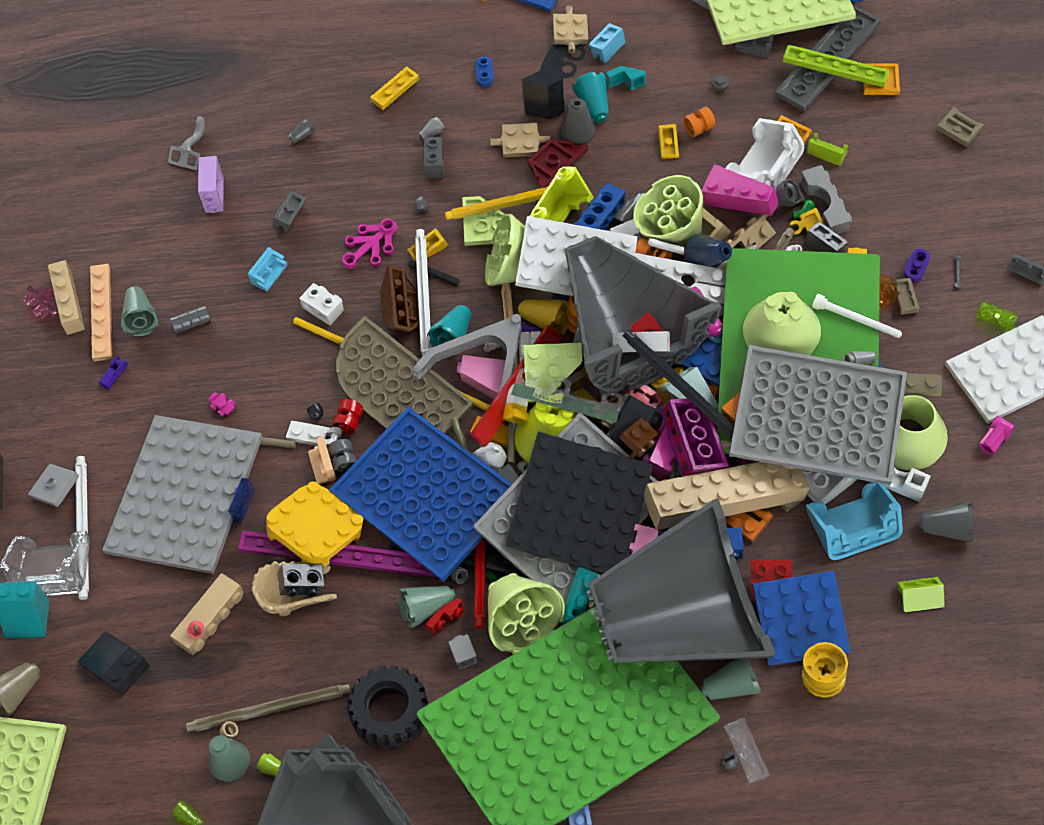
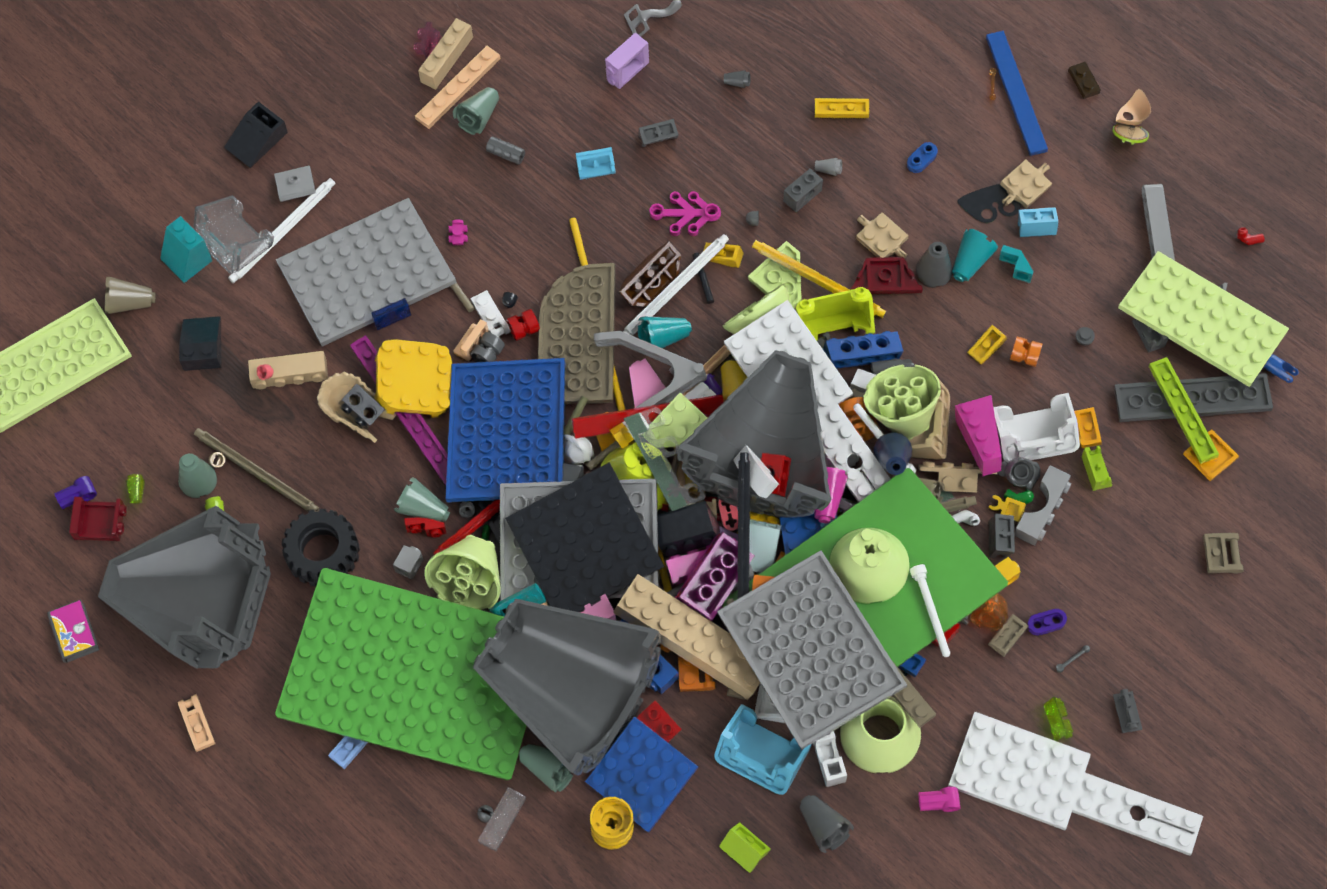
camera: 45 degrees right, 5 degrees up
dark purple bar [98,357,128,390] -> none
white brick [299,283,344,326] -> none
black slope [522,65,565,119] -> none
reddish brown bracket [619,418,659,460] -> none
light grey cone [845,351,876,365] -> none

